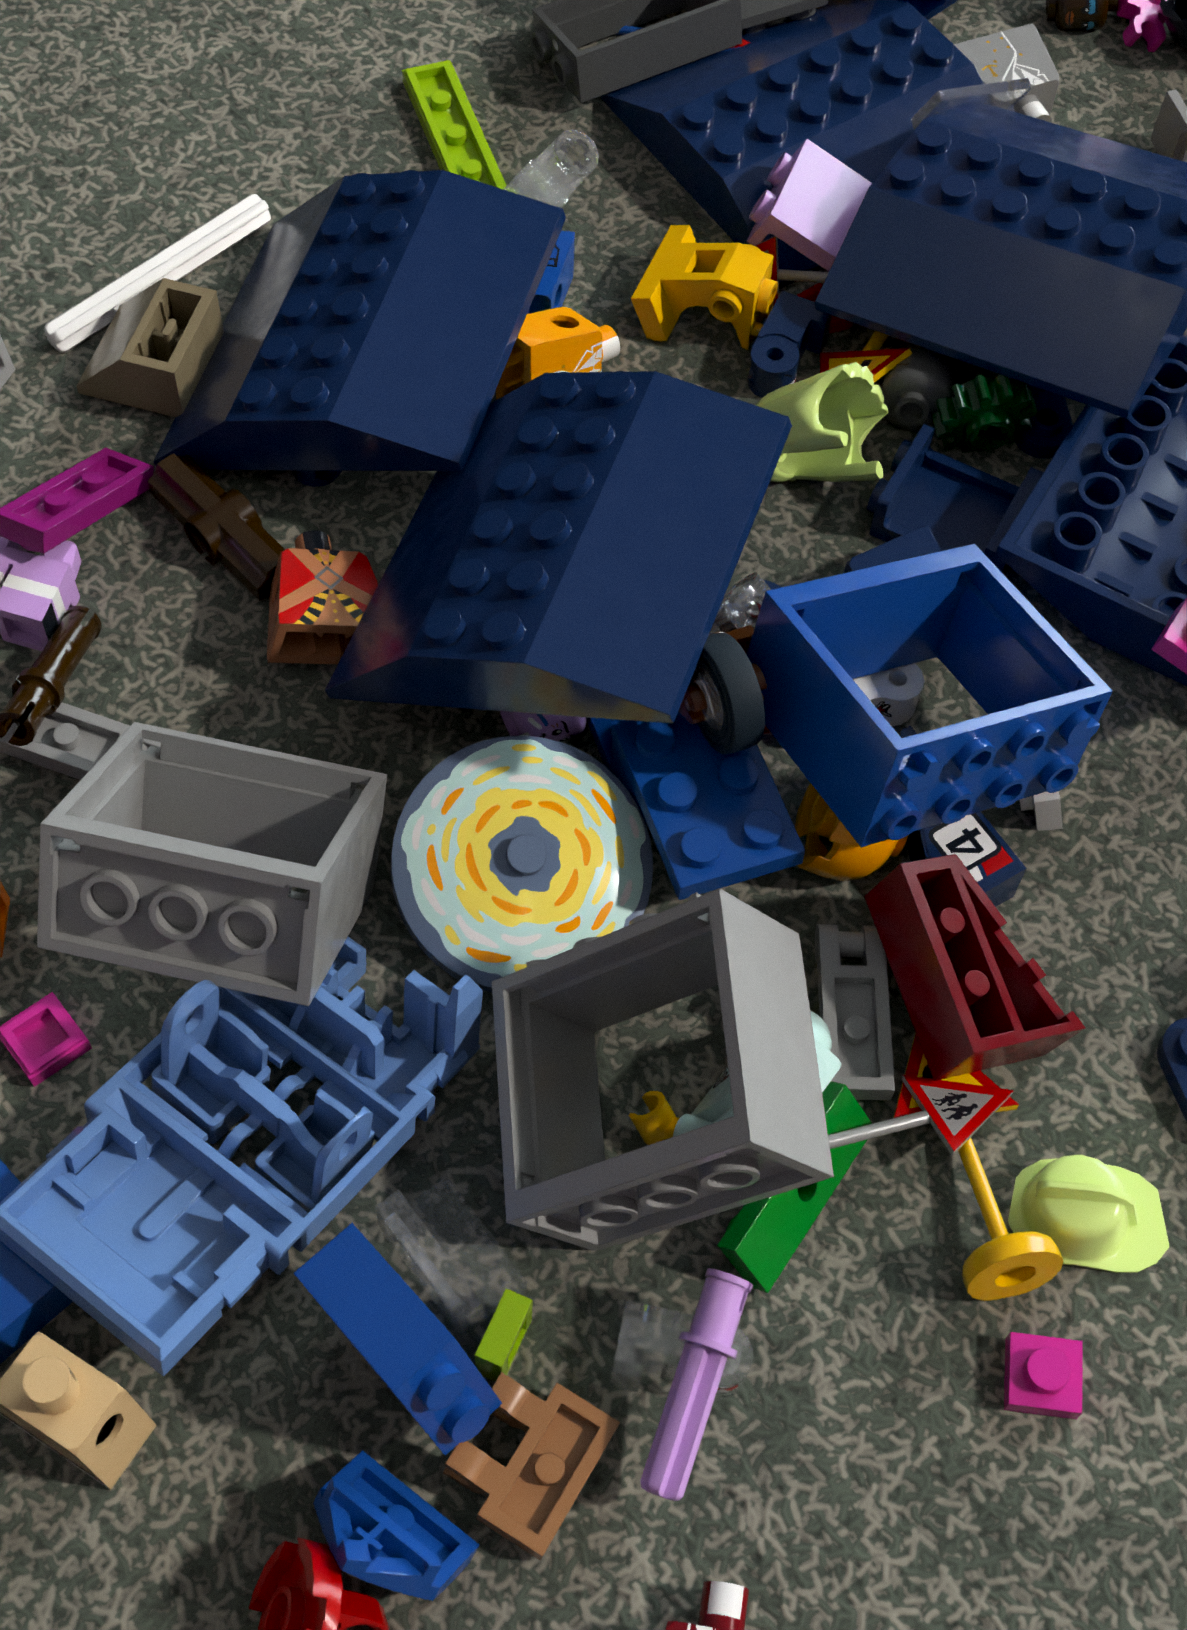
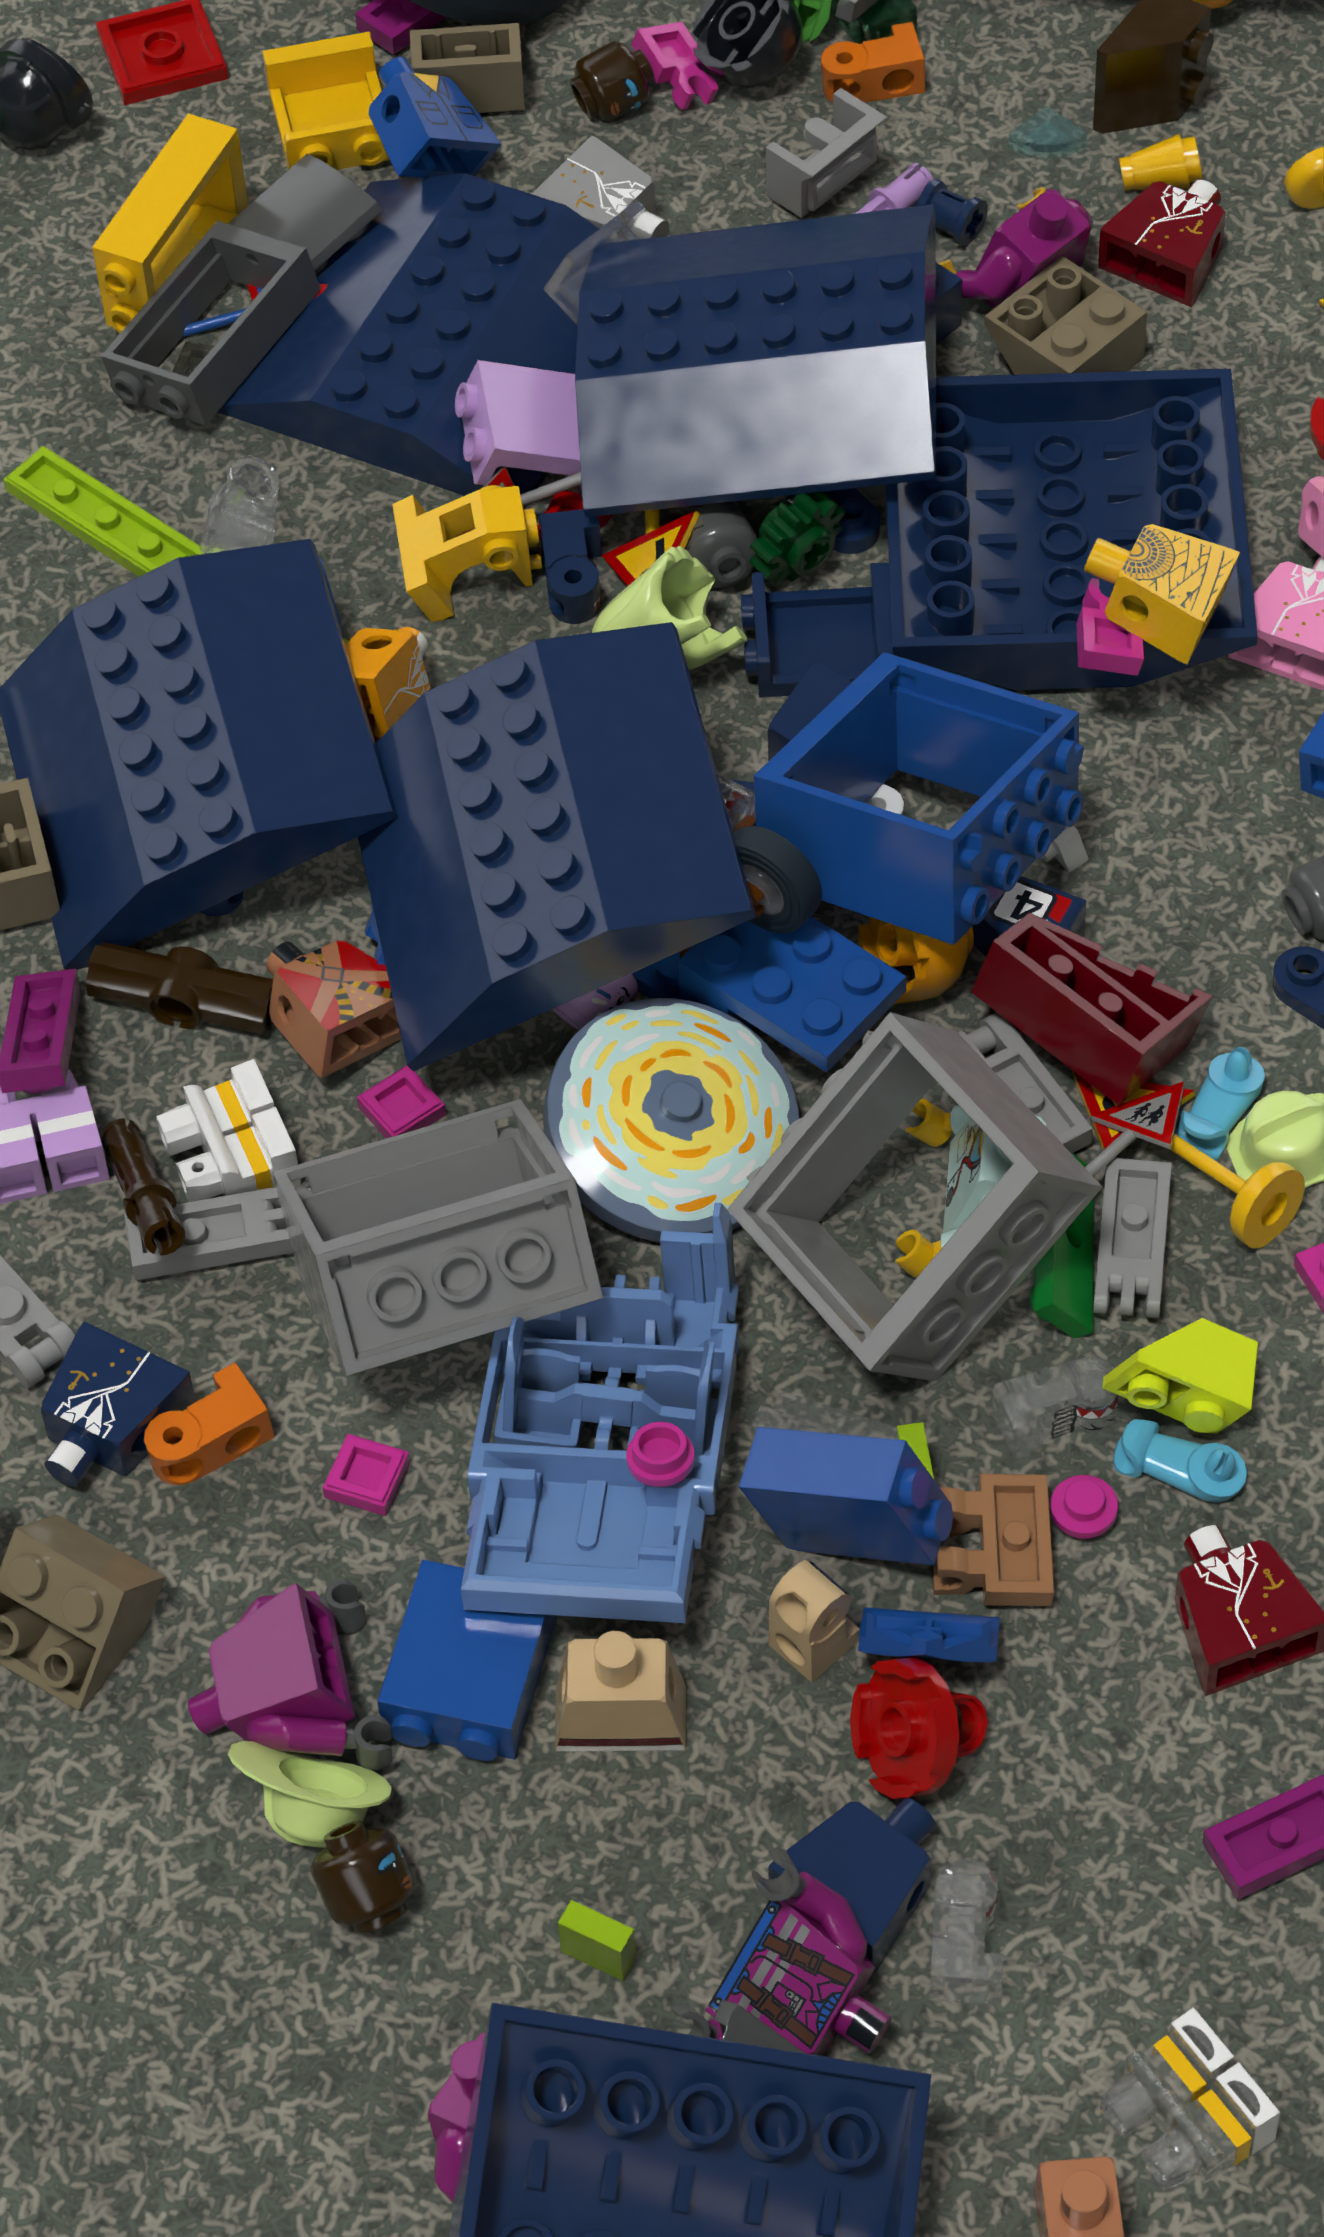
camera: 25 degrees left, 5 degrees down
lavender axle [640,1268,753,1501] -> none
none -> white hips [156,1059,301,1202]
none -> dark pink tile [357,1065,446,1138]
none -> dark pink plate [626,1422,695,1487]
none -> tan leg [768,1560,860,1683]
none -> dark pink plate [1050,1475,1118,1539]
none -> light grey hinge [1093,1158,1172,1318]
none -> neon yellow slope [1102,1318,1258,1434]
none -> medium azure piece [1113,1419,1247,1503]
none -> medium azure piece [1175,1047,1265,1161]

